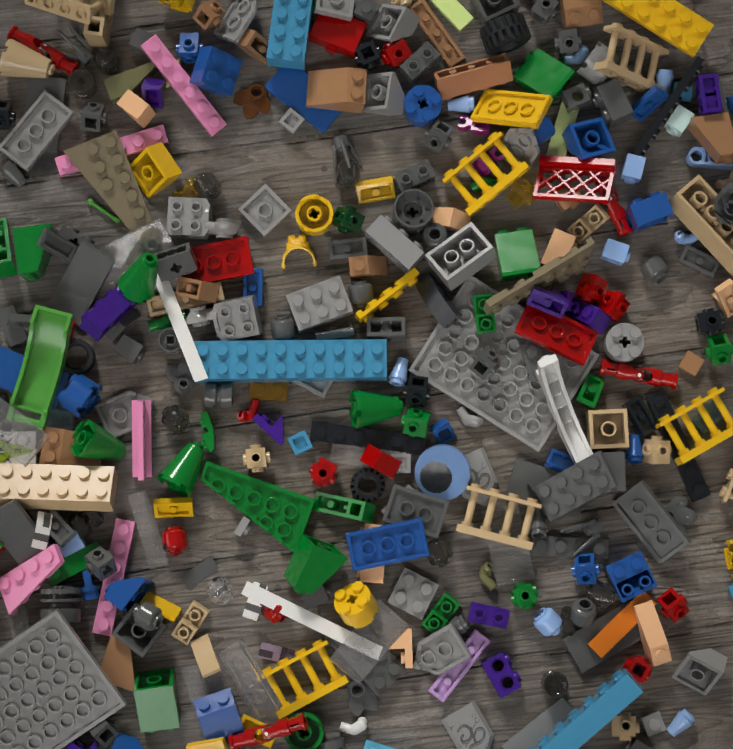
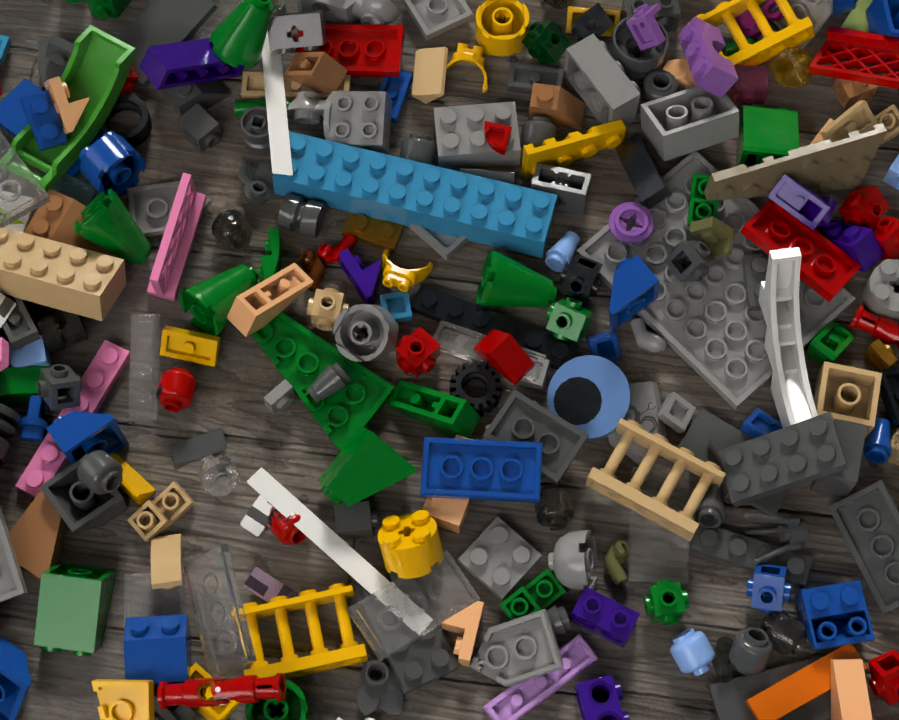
camera: 15 degrees right, 15 degrees down
none -> blue plate [20,90,68,152]
none -> light nougat slope [44,76,89,135]
none -> light nougat slope [227,262,314,337]
none -> reddish brown arm [300,250,325,292]
none -> dark grey cone [307,362,351,403]
none -> light grey brick [333,304,399,362]
none -> yellow helmet [382,249,434,292]
none -> tan slope [412,47,448,104]
none -> red tile [484,121,512,155]
none -> light grey cylinder [548,530,598,591]
none -> black brick [571,3,614,41]
none -> medium lavender gear [608,202,654,245]
none -> blue slope [609,254,659,331]
none -> medium lavender bracket [626,3,666,50]
none -> light grey plate [657,391,696,433]
none -> medium lavender arch [678,16,739,98]
none -> olive bracket [690,216,734,259]
none -> clear pink brick [727,65,769,105]
none -> tan plate [820,100,878,142]
none -> pearl gold plate [864,339,898,371]

